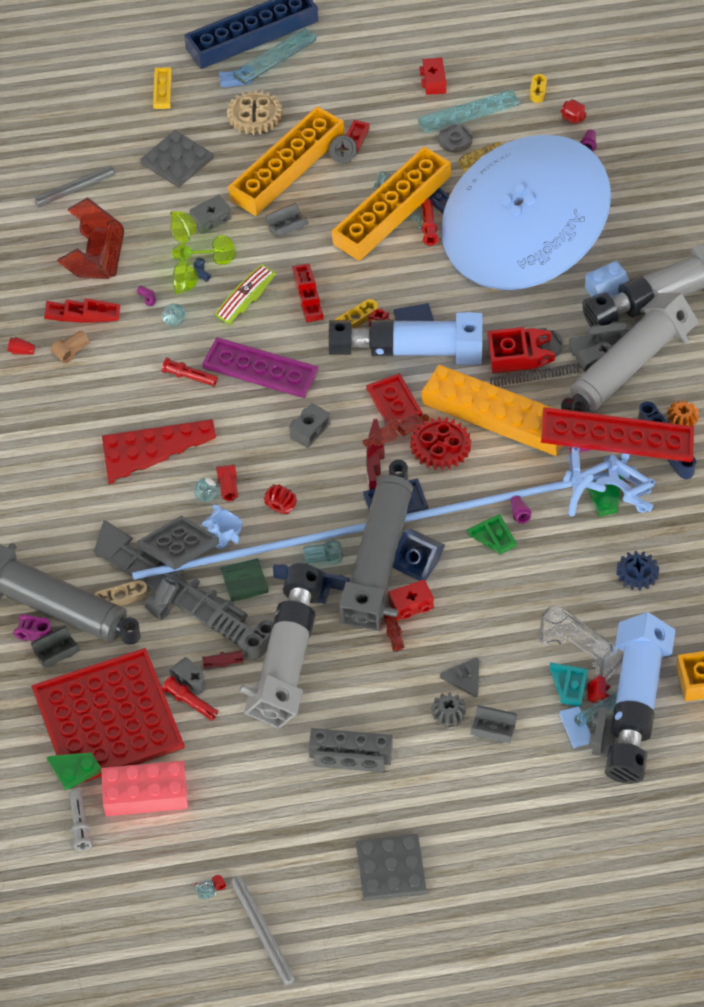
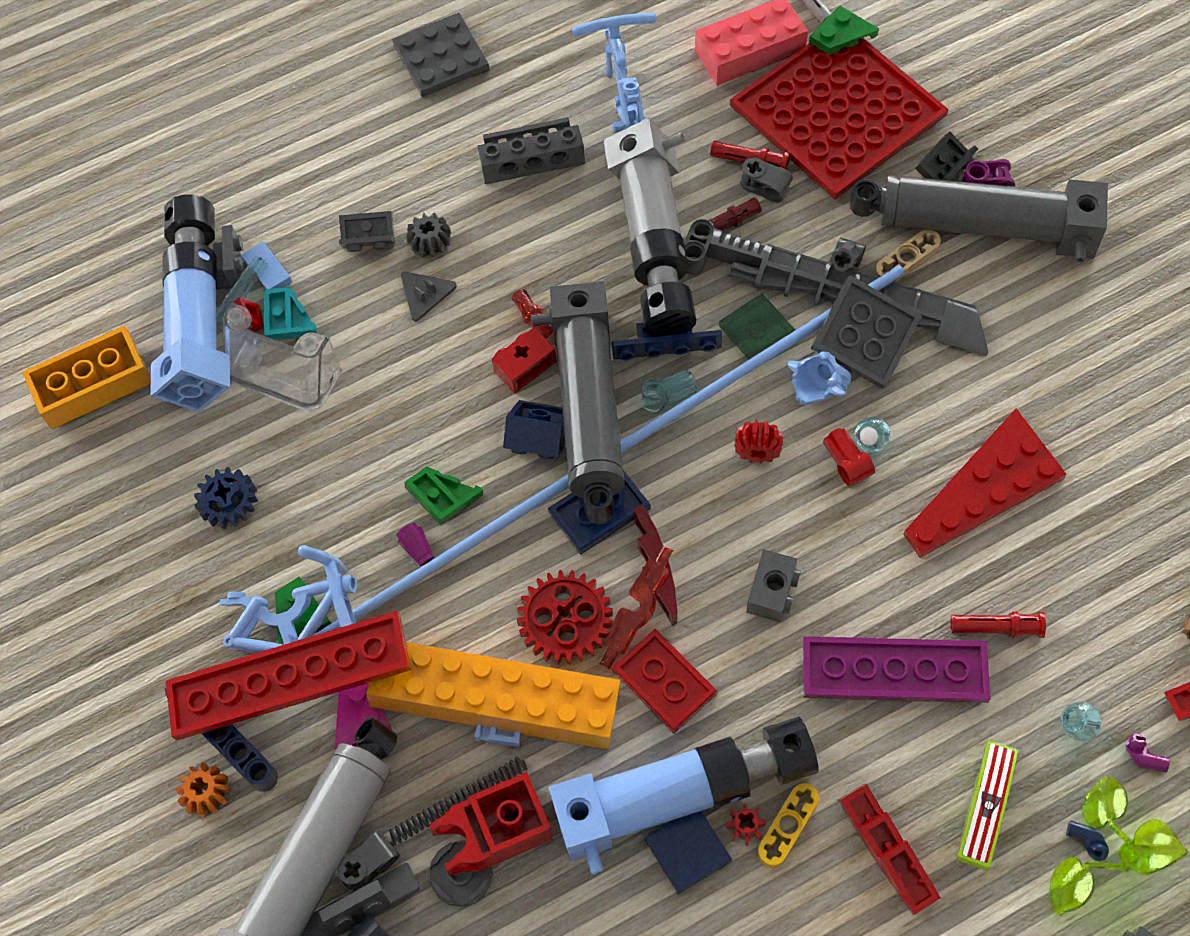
camera: 165 degrees right, 10 degrees up
none -> light blue piece [572,12,657,131]

